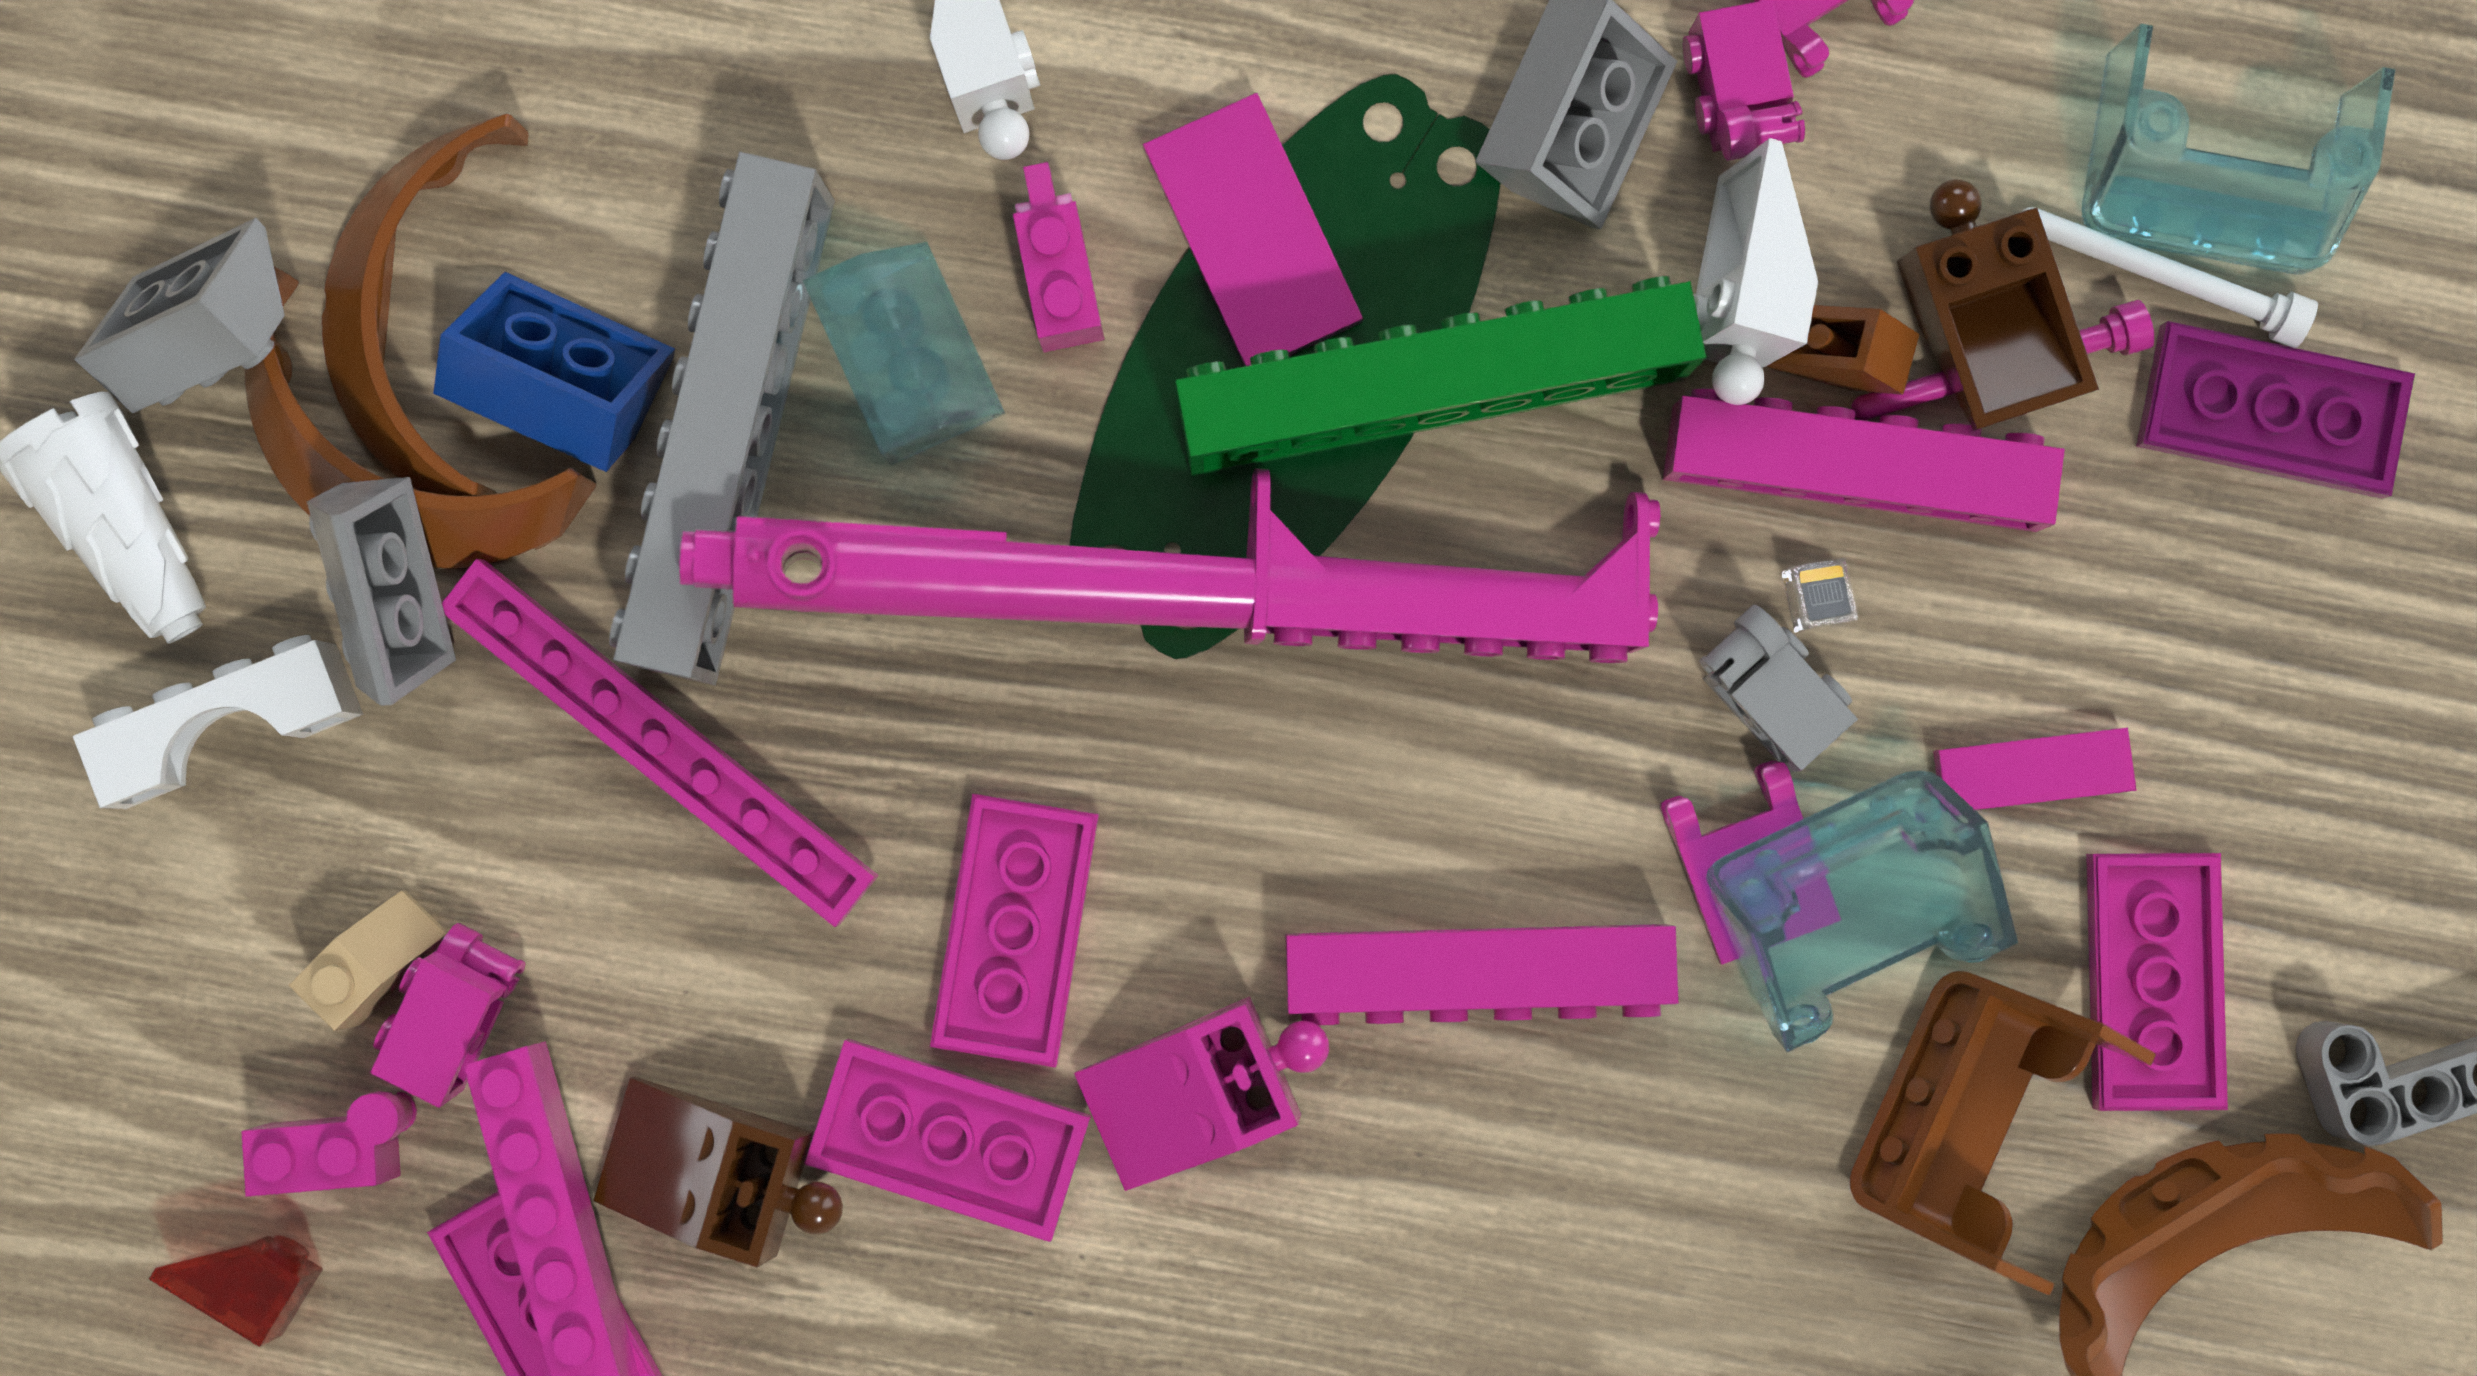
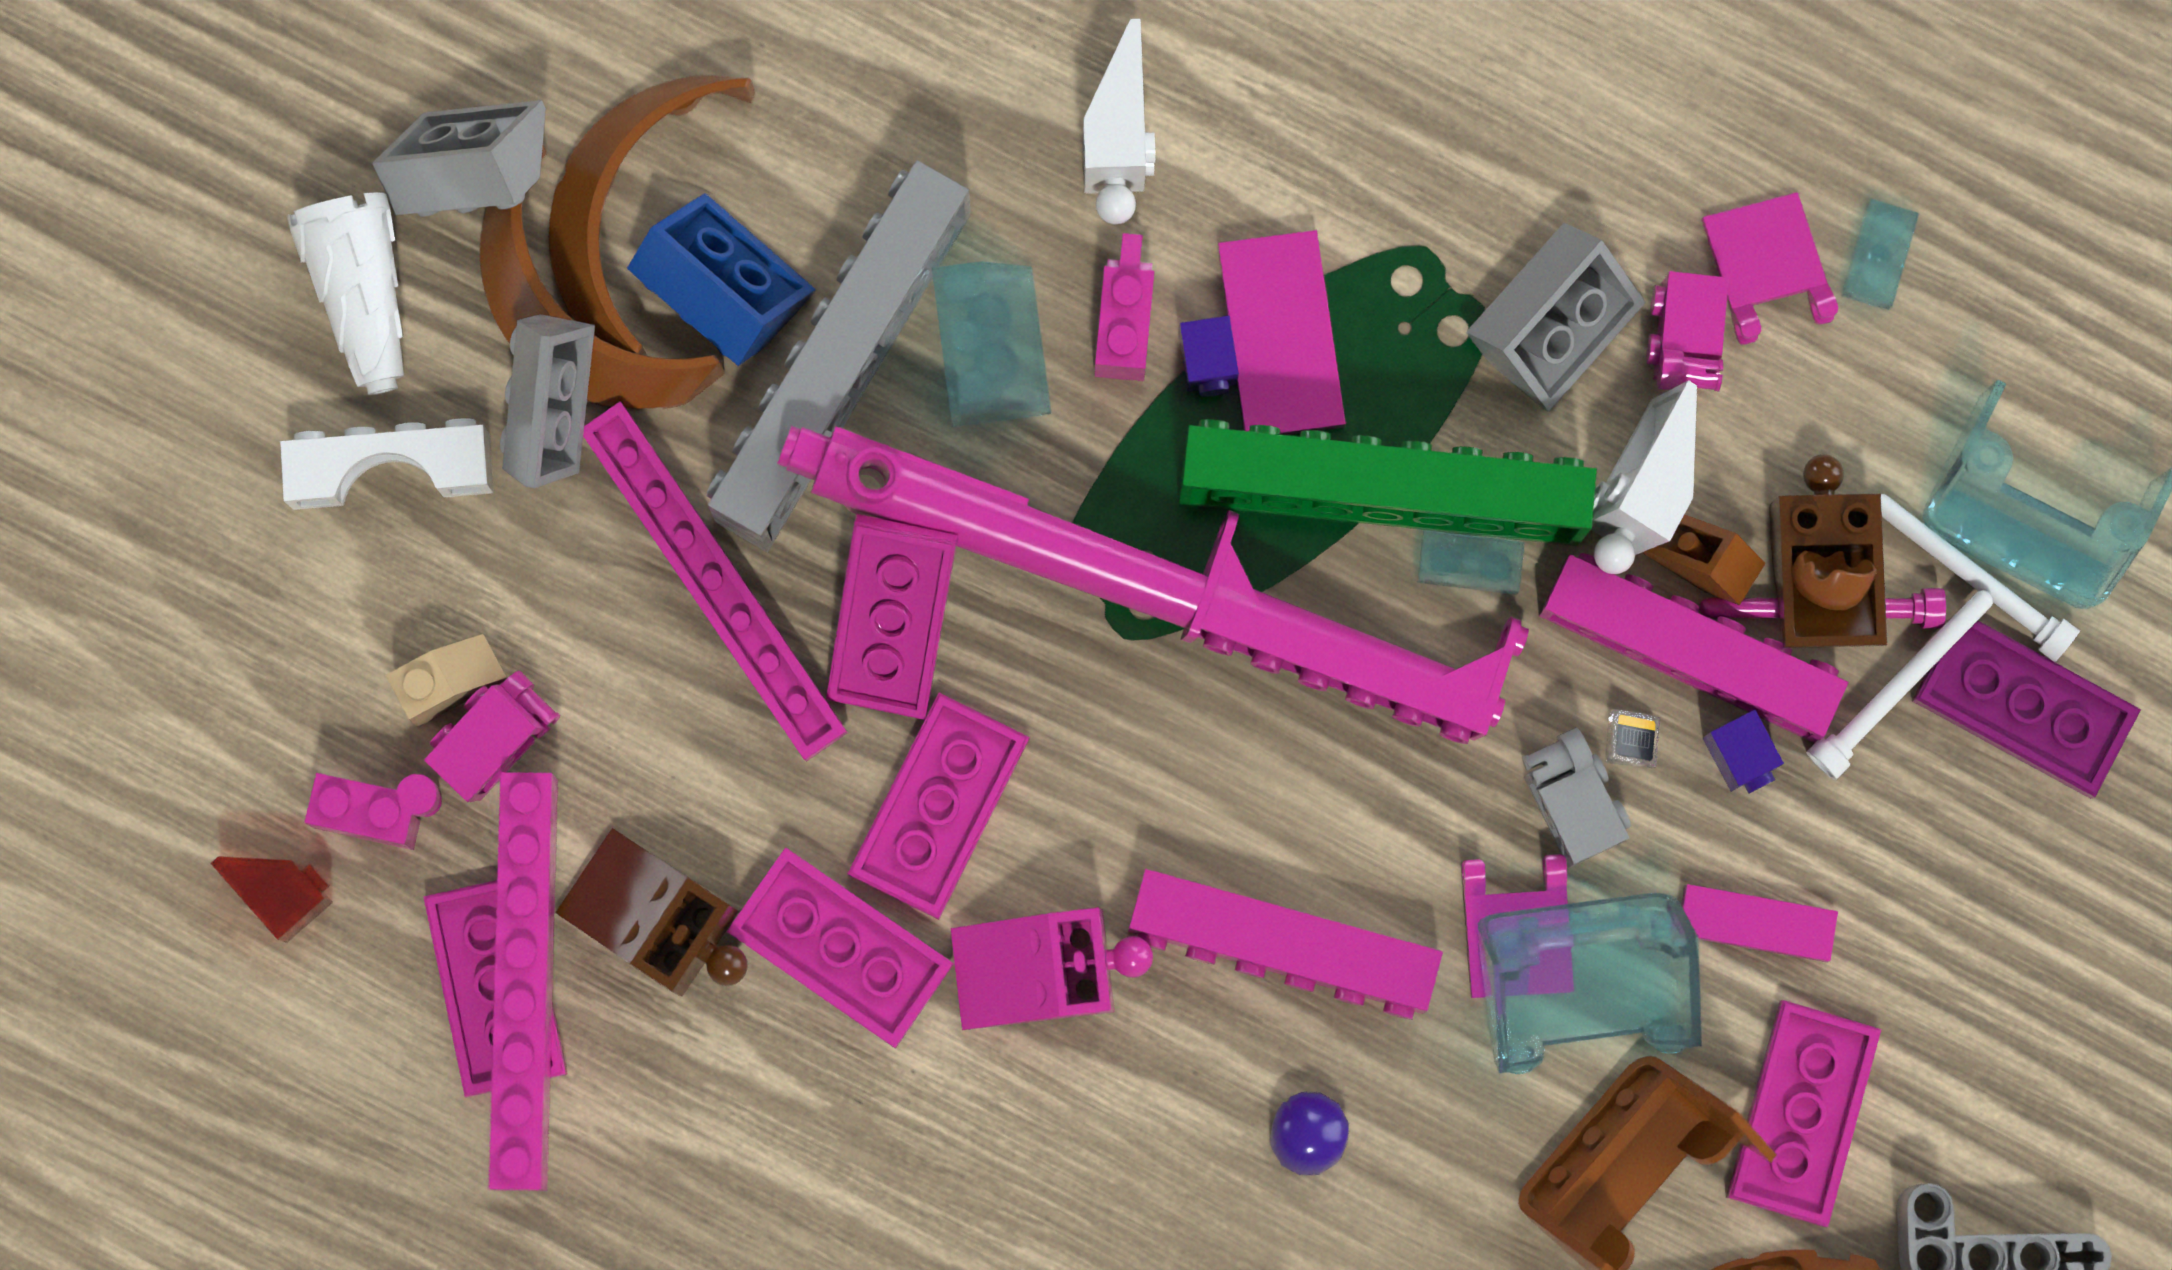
camera: 15 degrees right, 5 degrees down
none -> dark pink tile [826,514,958,720]
none -> dark purple brick [1178,316,1239,397]
none -> dark purple hair [1269,1092,1349,1175]
none -> clear light blue plate [1417,530,1525,595]
none -> dark purple brick [1702,710,1784,794]
none -> dark orange hair [1792,551,1877,610]
none -> white piece [1806,590,1993,780]

